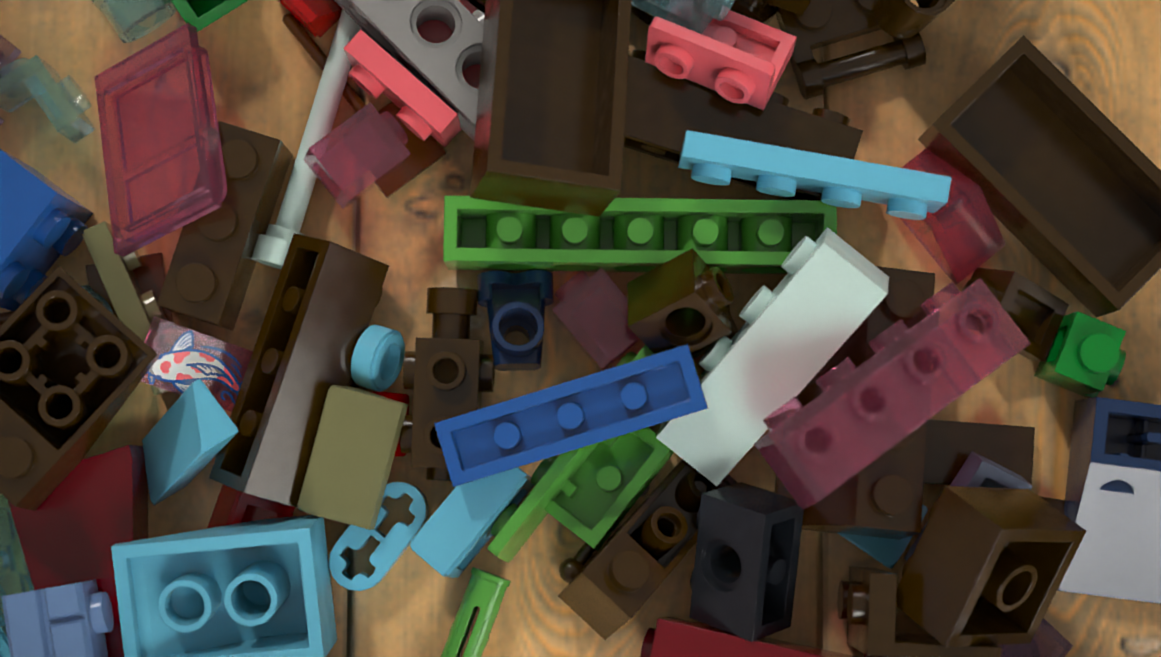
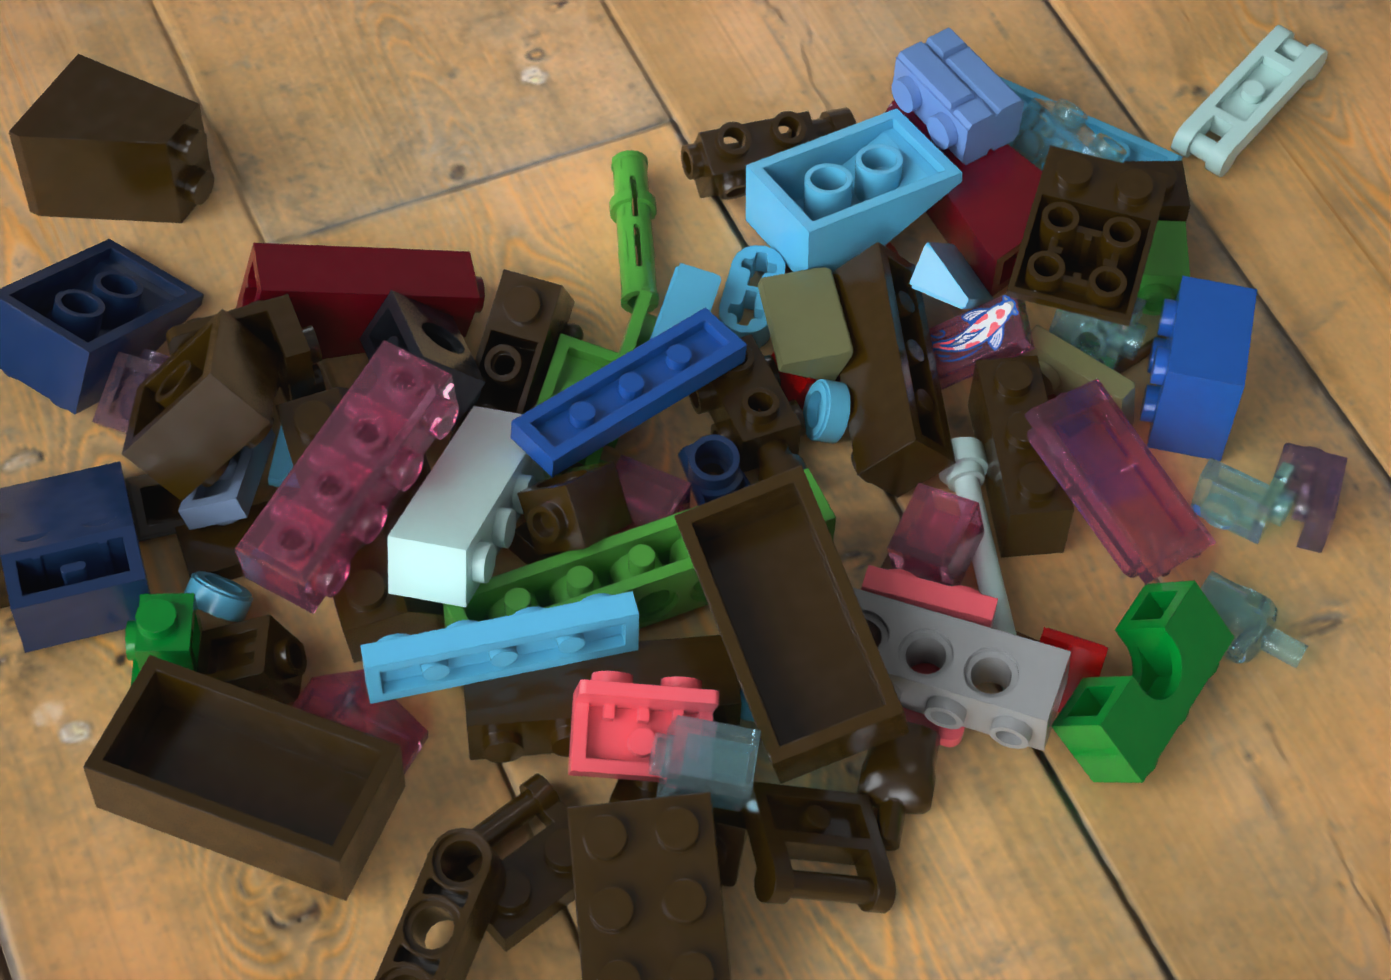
camera: 155 degrees right, 30 degrees down
none -> medium azure tile [184,571,253,622]

